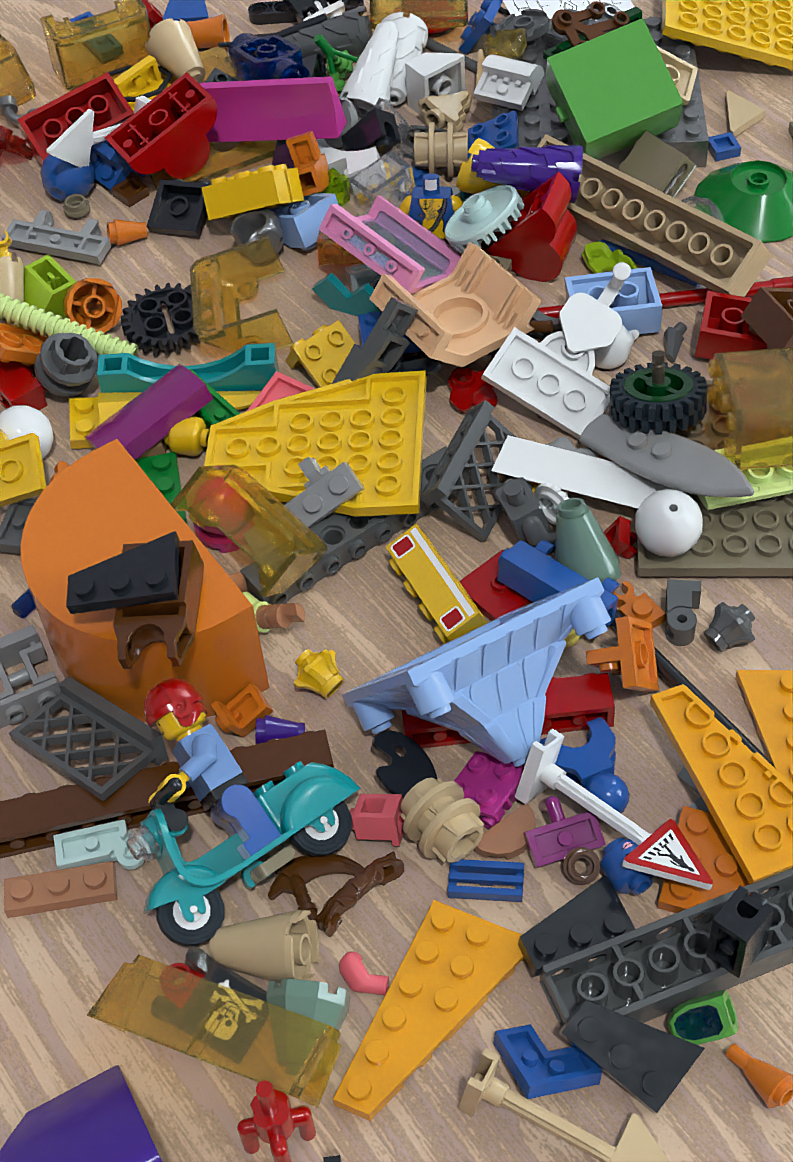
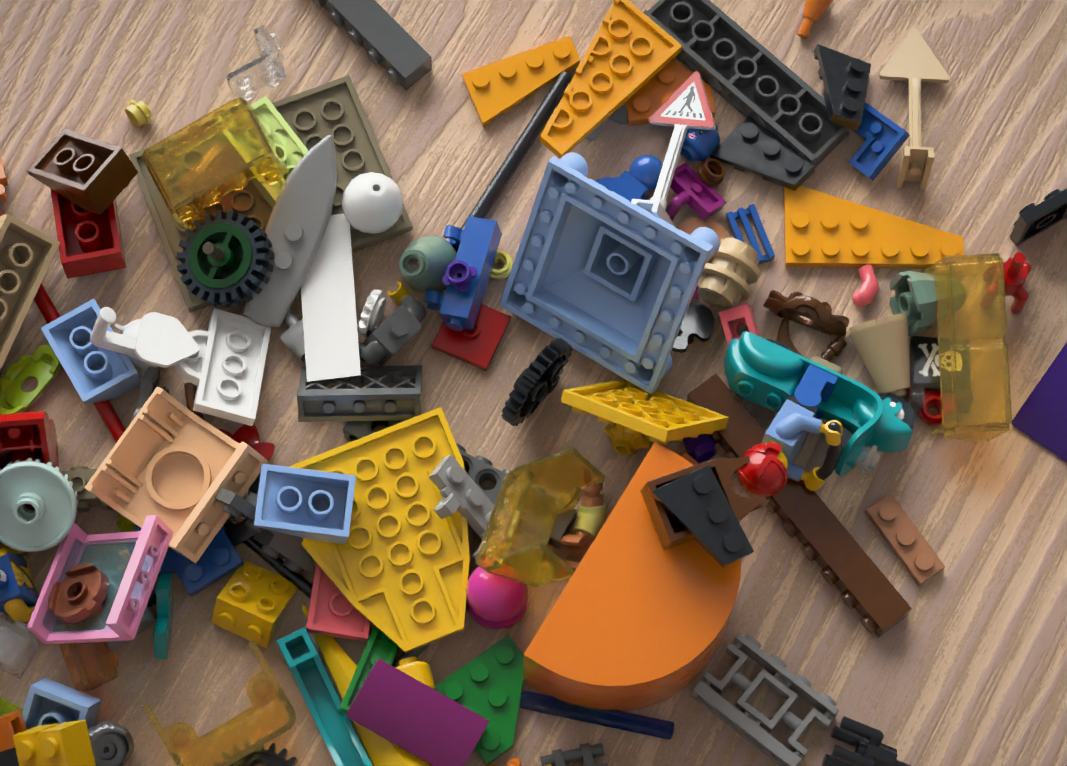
camera: 120 degrees left, 20 degrees up
dark grey fence [9,676,168,801] -> none
light aqua hinge [53,819,146,870] -> none
yellow brick [385,523,488,644] -> none
orange bracket [585,616,659,692] -> none
red tile [604,516,637,559] -> none
orange plate [613,581,666,629] -> none
dark grey bar [664,322,687,364] -> none
dark grey leg [665,579,701,646] -> none
rock [667,990,739,1045] -> none
dark grey rock [703,602,755,653] -> none
black brick [706,885,775,979] -> none
none -> copper plate [48,563,109,624]
none -> light blue slope [254,464,356,544]
none -> dark purple plate [442,259,478,293]
none -> black gear [501,338,573,426]
none -> yellow plate [561,379,729,445]

